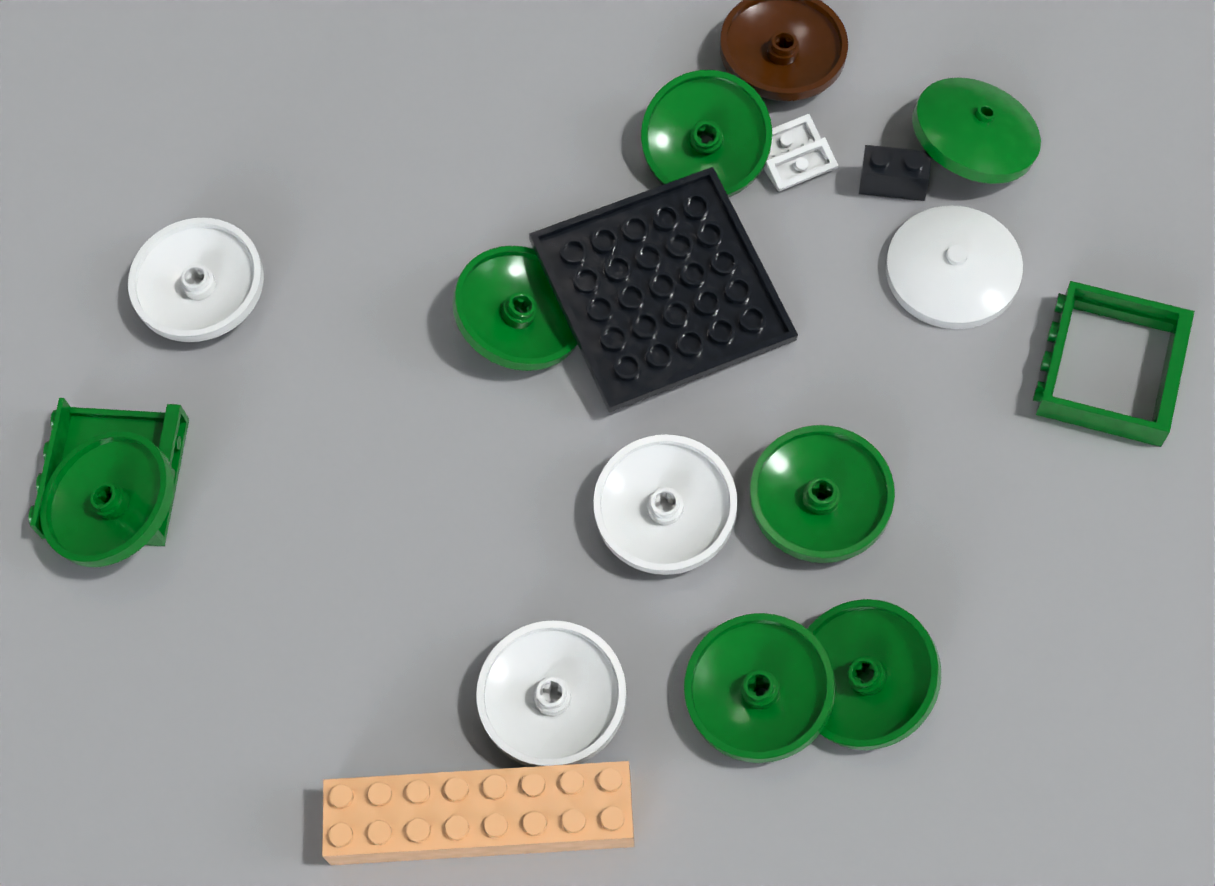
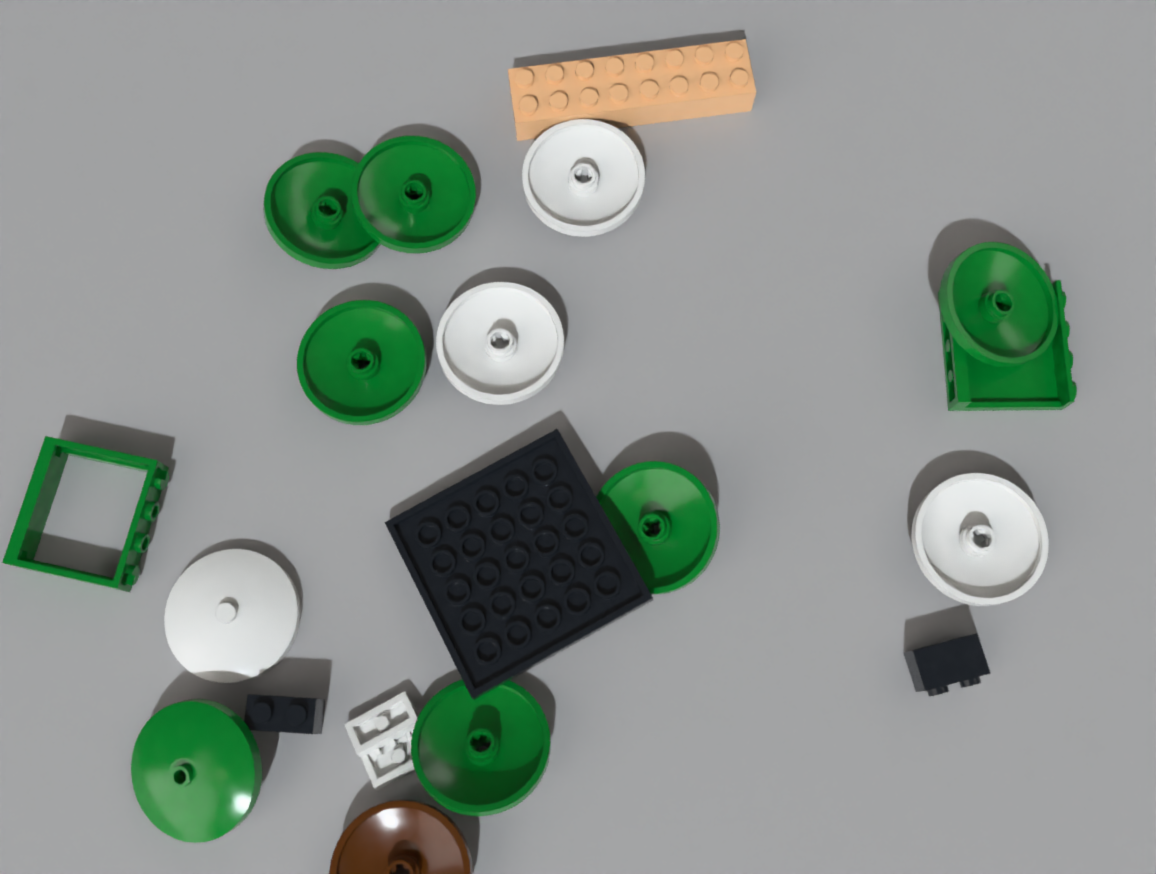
camera: 170 degrees right, 10 degrees up
none -> black brick [903,633,991,697]

